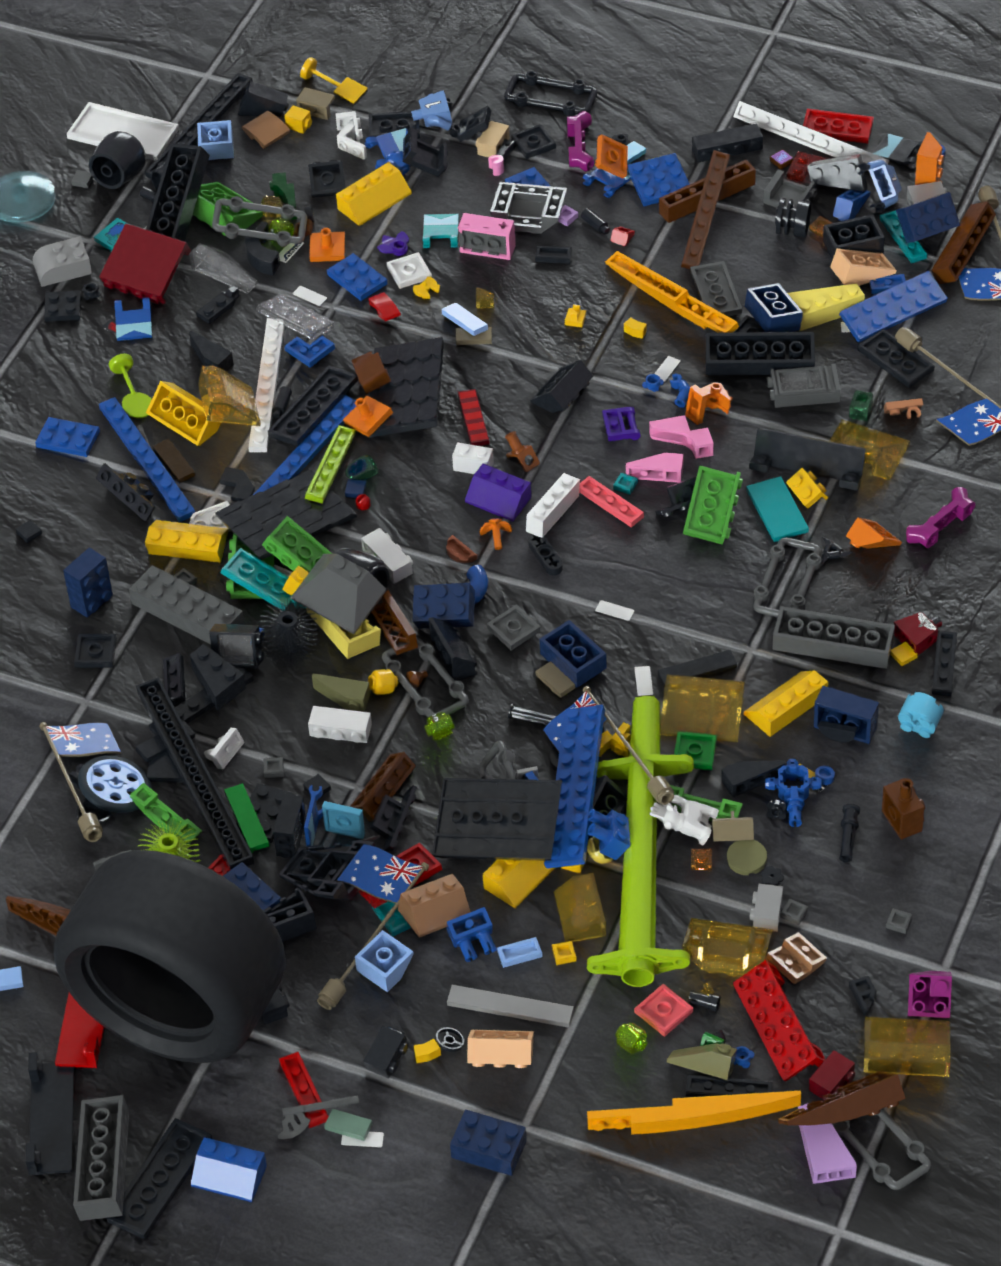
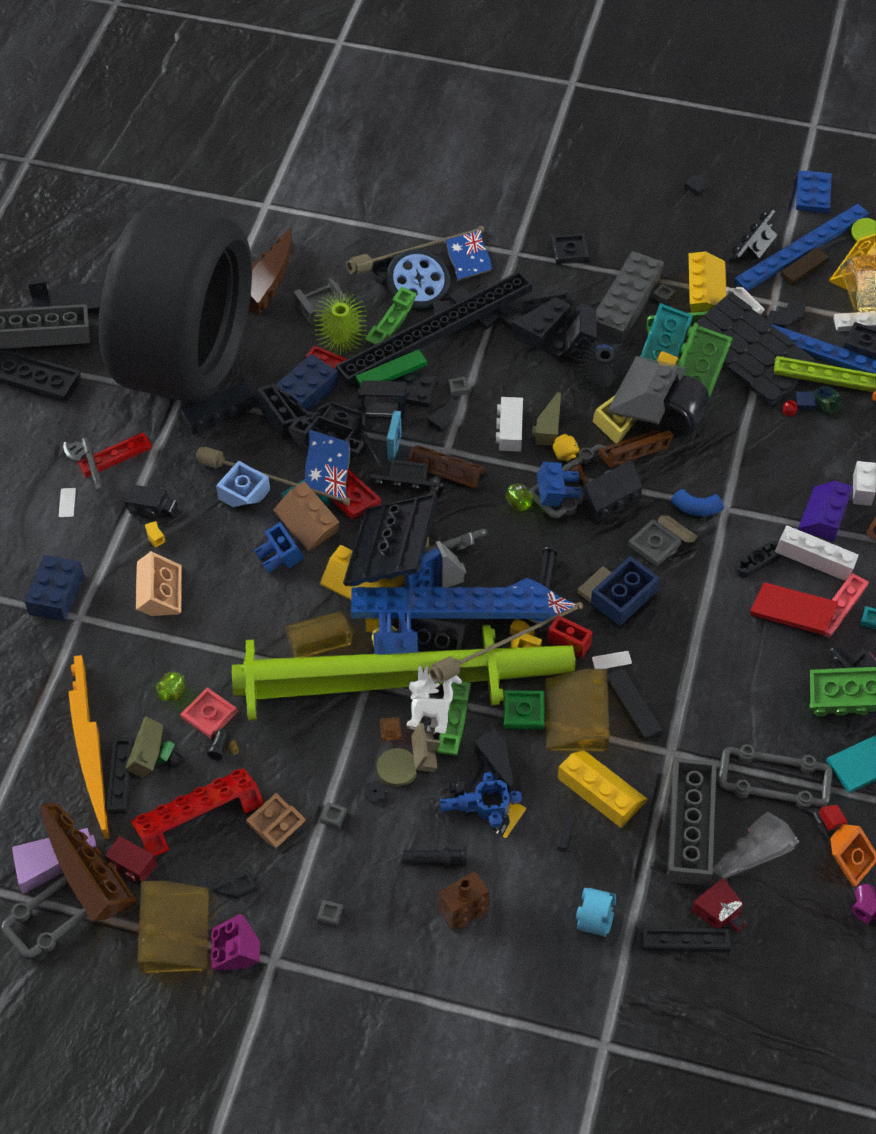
camera: 80 degrees right, 5 degrees up
dark blue brick [63,547,113,618] -> none
slope [191,1137,267,1202] -> none
white tile [204,728,245,769] -> none
blue flag [304,785,323,847] -> none
sand green tile [324,1109,373,1141] -> none
white brick [361,528,413,584] -> none
dark blue brick [412,583,475,629] -> none
black piece [435,1027,464,1052] -> none
copper tile [446,535,477,563] -> none
light grey tile [447,985,574,1028] -> none
orange plant [480,518,512,550] -> none
light blue tile [497,937,542,968] -> none
yellow tile [552,941,576,965] -> none
white sticker [595,600,634,621] -> none
clear yellow slope [682,918,773,977] -> none
blue plate [734,1046,754,1068] -> none
light grey brick [750,884,783,932] -> none
dark blue brick [814,686,879,744] -> none
blue tile [814,766,835,785] -> none
yellow tile [891,642,918,666] -> none
none -> blue brick [537,462,582,507]
none -> red brick [547,615,593,659]
none -> dark tan tile [658,516,697,542]
none -> clear wedge [713,812,799,879]
none -> red tile [750,582,838,635]
none -> red slope [819,805,848,831]

